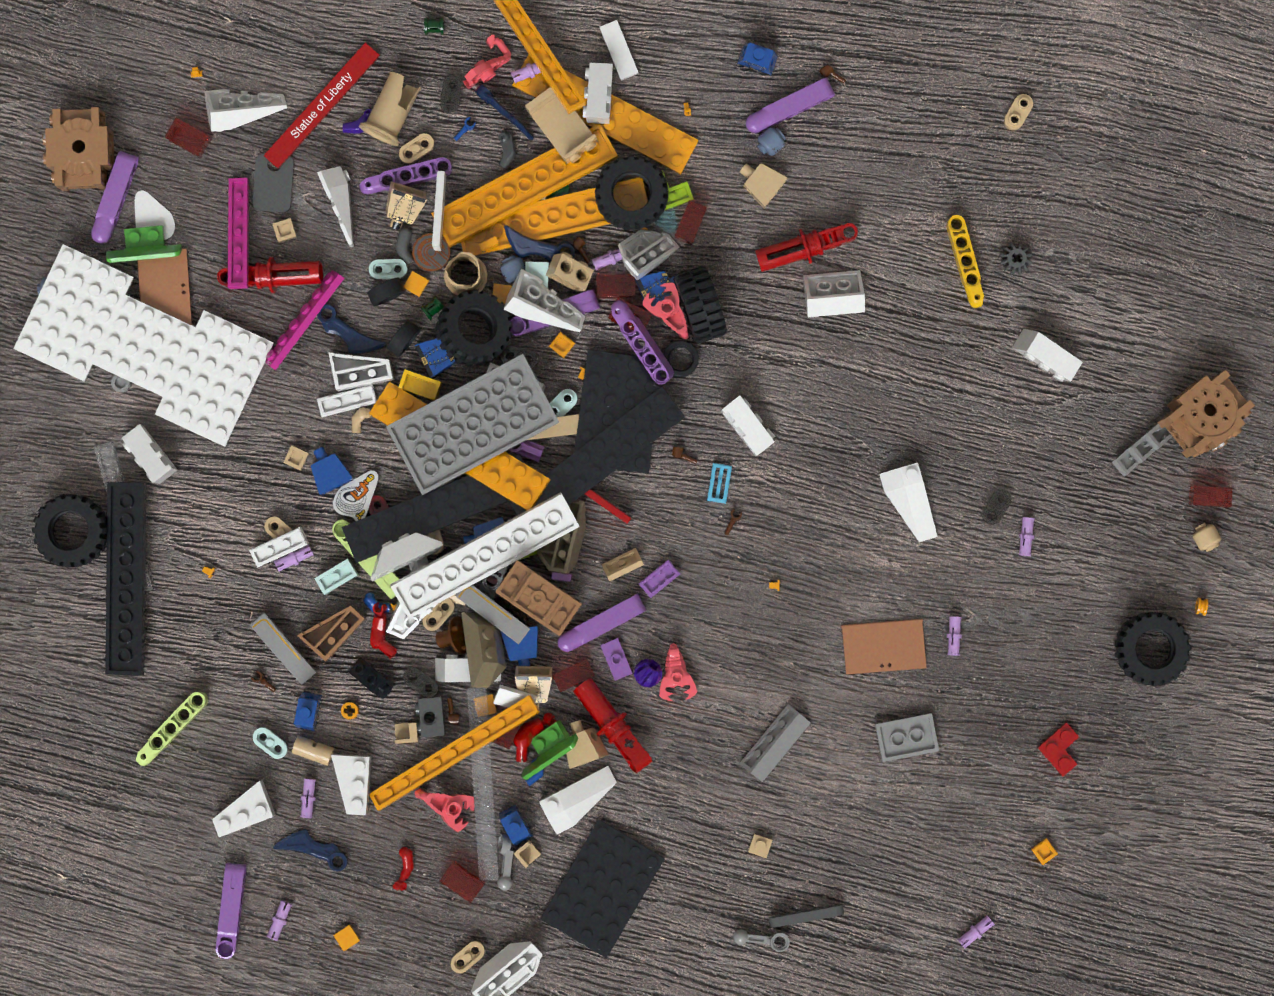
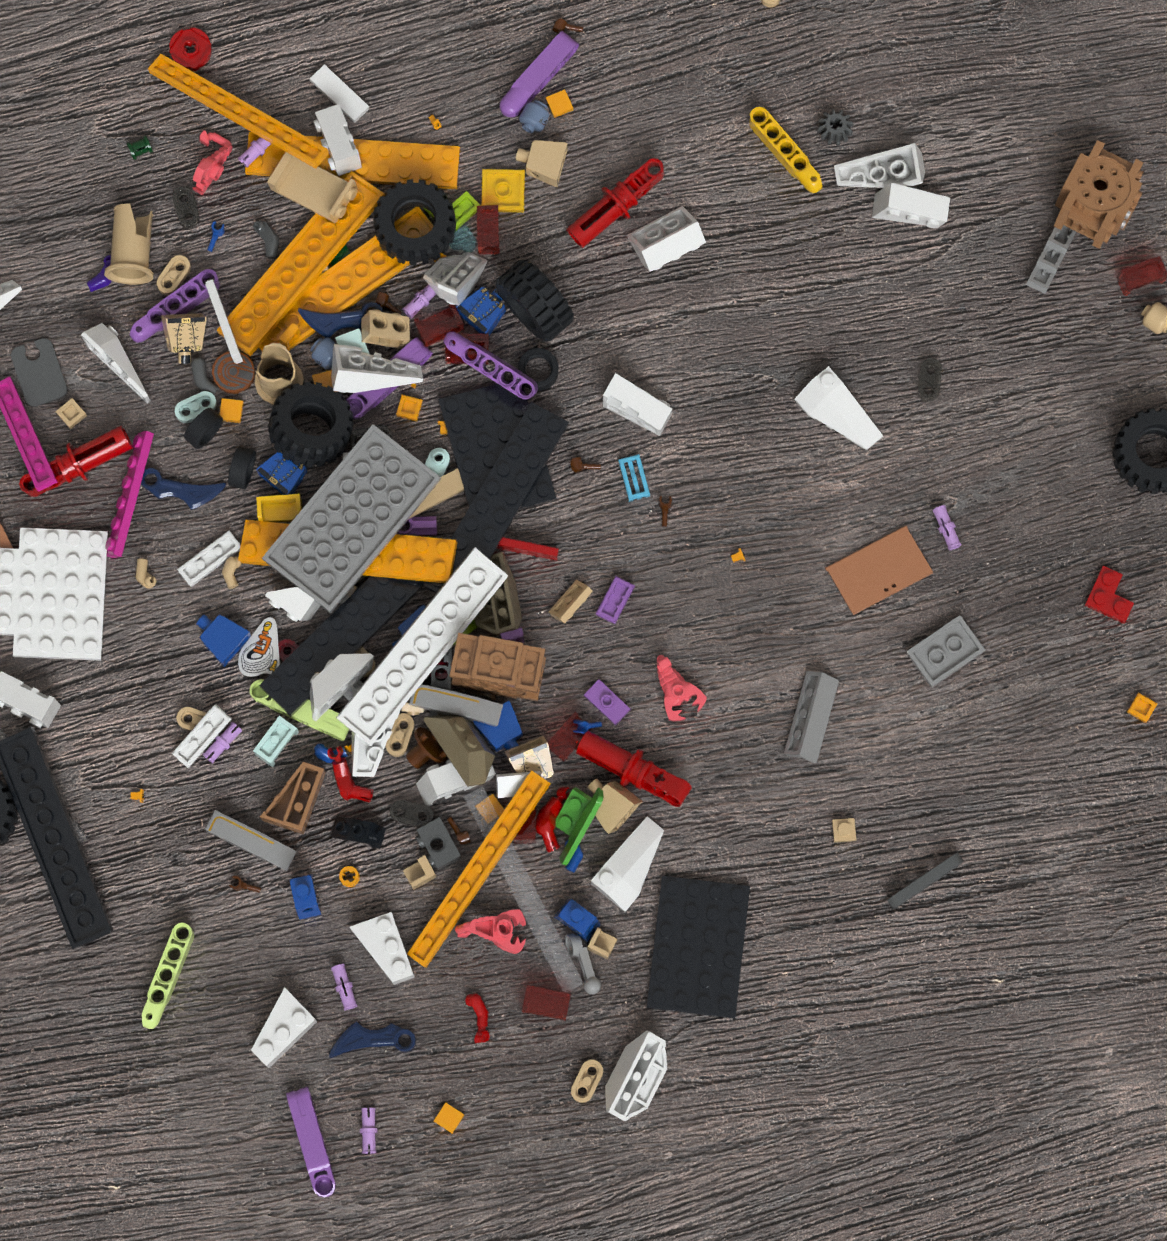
camera: 20 degrees left, 10 degrees down
light aqua plate [253,727,288,759] -> none
red tile [263,42,380,169] -> none
tan plate [283,445,309,471] -> none
tan pin [292,735,335,766] -> none
white wedge [328,352,394,392] -> none
dark green bush [420,296,444,321] -> none
dark blue piece [474,84,534,140] -> none
medium lavender piece [558,594,647,652] -> none
dark purple piece [634,659,662,688] -> none
coral animal [642,283,689,340] -> none
light grey piece [733,929,790,952] -> none
blue torso [737,42,778,76] -> none
lavender pin [957,915,995,949] -> none
lavender pin [1019,517,1035,556] -> none
none -> tan arm [135,559,157,589]
none -> white slope [265,587,321,622]
none -> yellow tile [481,169,525,213]
none -> light orange tile [546,89,573,118]
none -> blue hand [573,719,602,734]
none -> white wedge [834,143,925,188]

